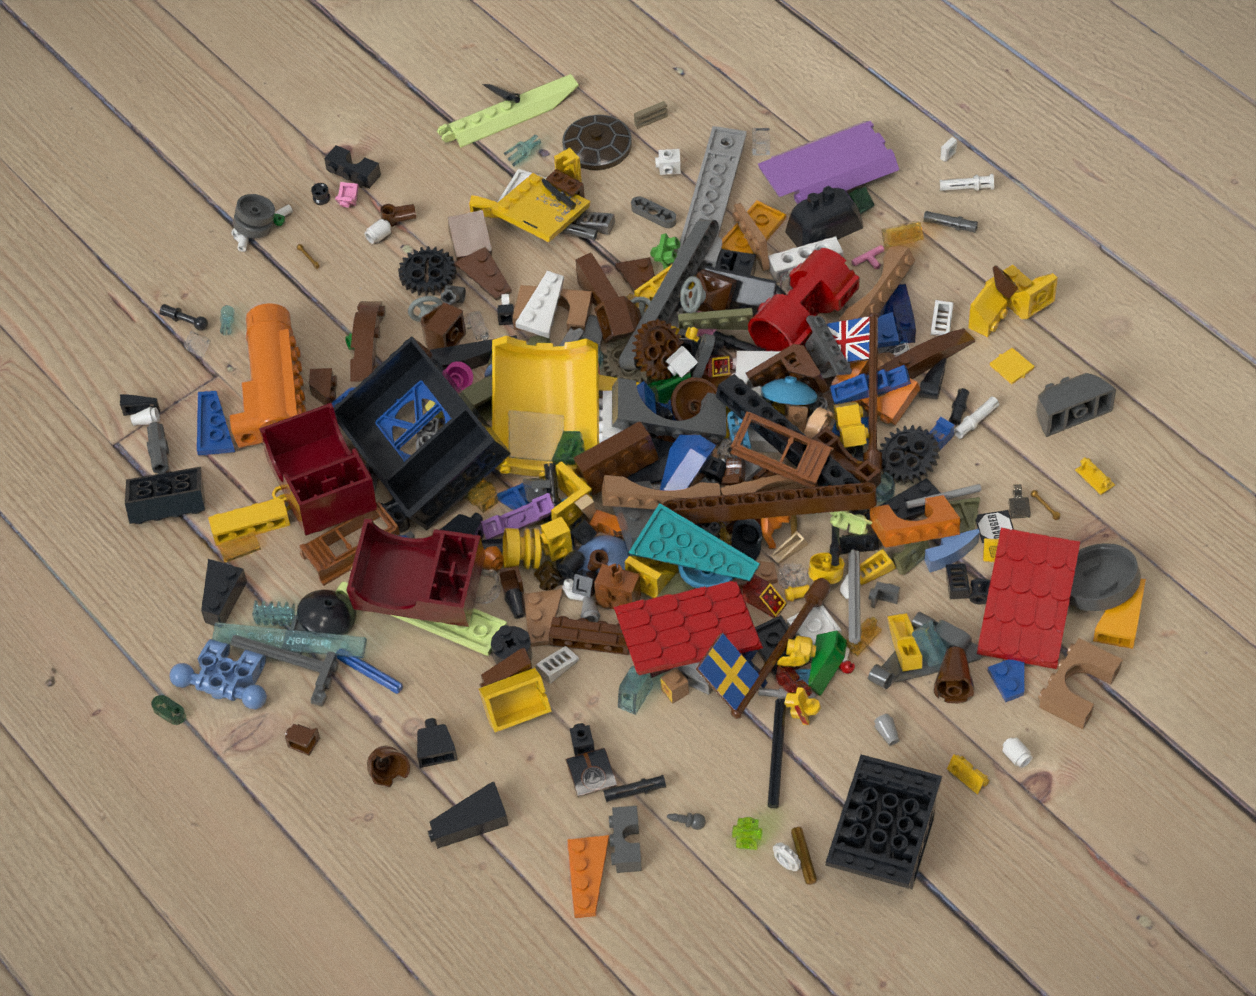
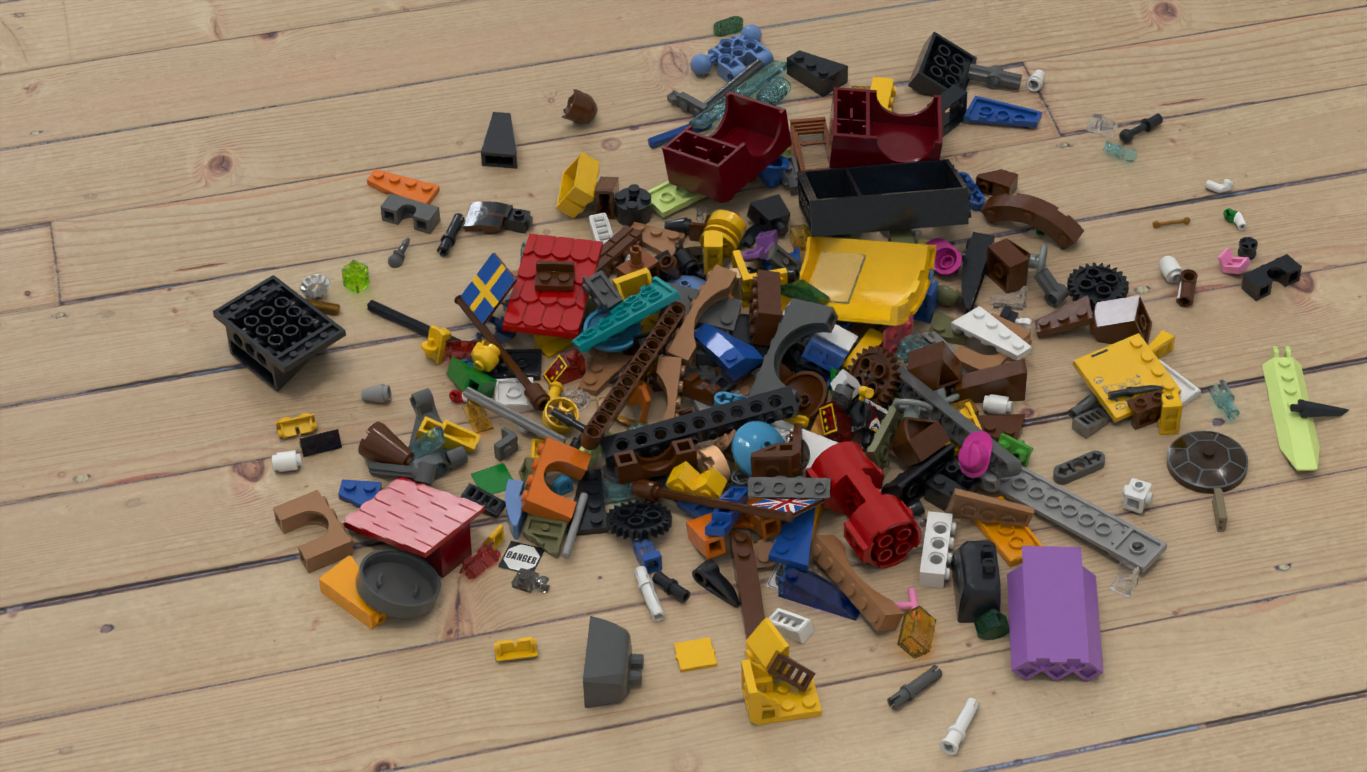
camera: 115 degrees right, 10 degrees down
black slope [120,394,160,416] -> none
orange piece [230,303,306,448] -> none
dark grey wheel [233,194,275,238] -> none
reddish brown window [285,724,320,756] -> none
black torso [417,718,458,768] -> none
dark orange piece [730,412,834,488] -> none
white tile [940,137,957,162] -> none
pearl gold hinge [1031,490,1060,520] -> none
none -> black hinge [299,429,342,457]
none -> dark grey axle [368,462,436,486]
none -> green sticker [471,463,513,495]
none -> reddish brown bracket [535,261,575,291]
none -> dark grey bracket [582,270,623,313]
none -> black window [927,85,968,137]
none -> dark pink piece [958,431,993,478]
none -> white brick [983,394,1012,415]

